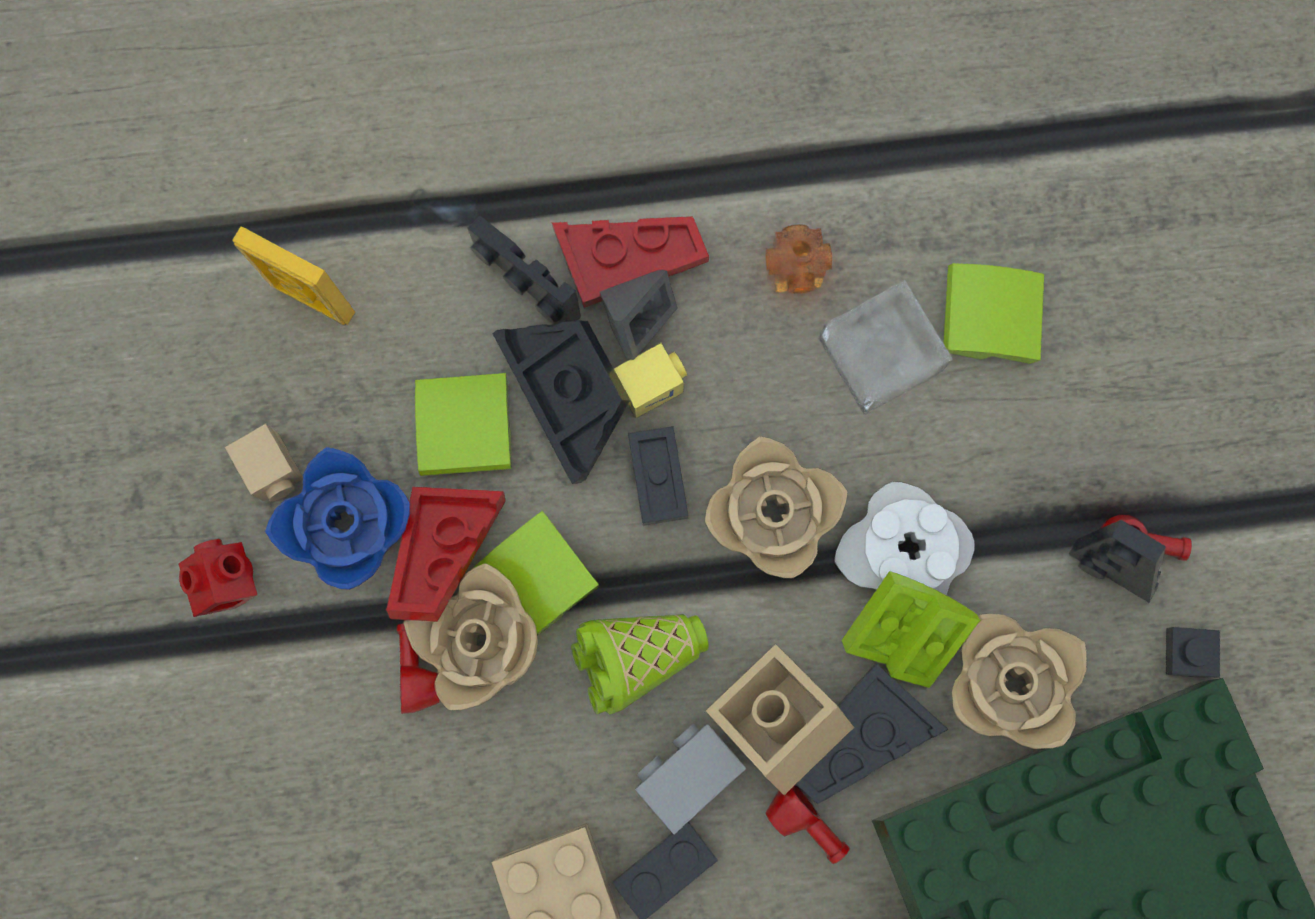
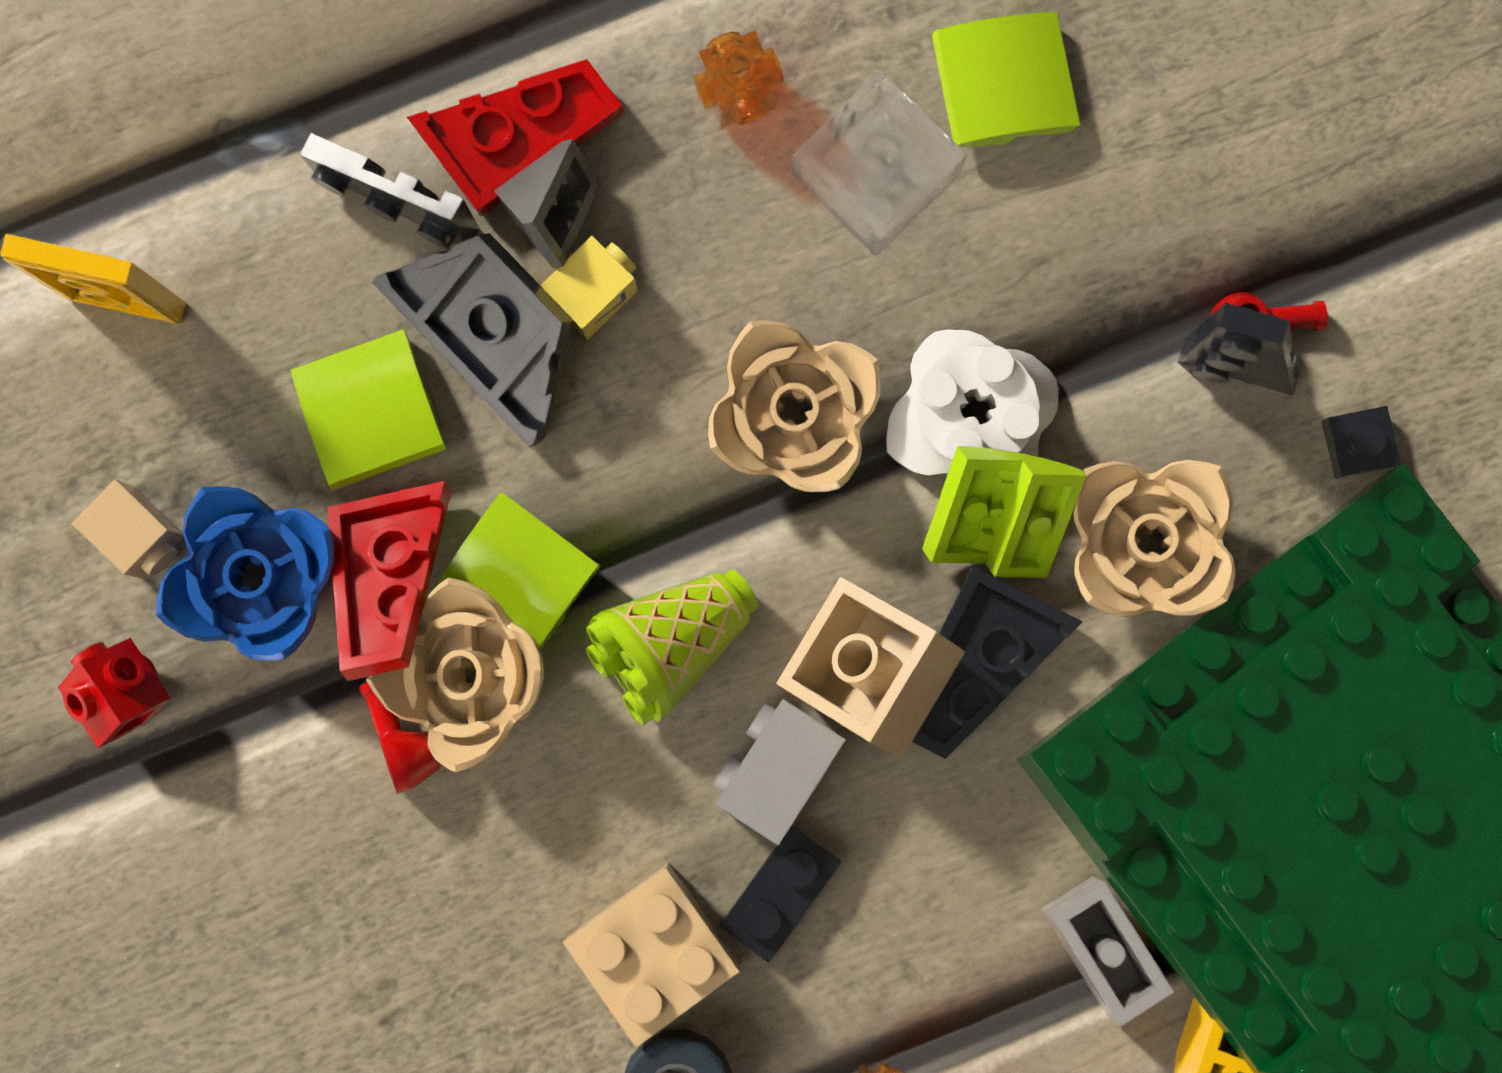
camera: 15 degrees left, 5 degrees up
black plate [628,426,688,526] -> none
red bar [765,785,850,864] -> none

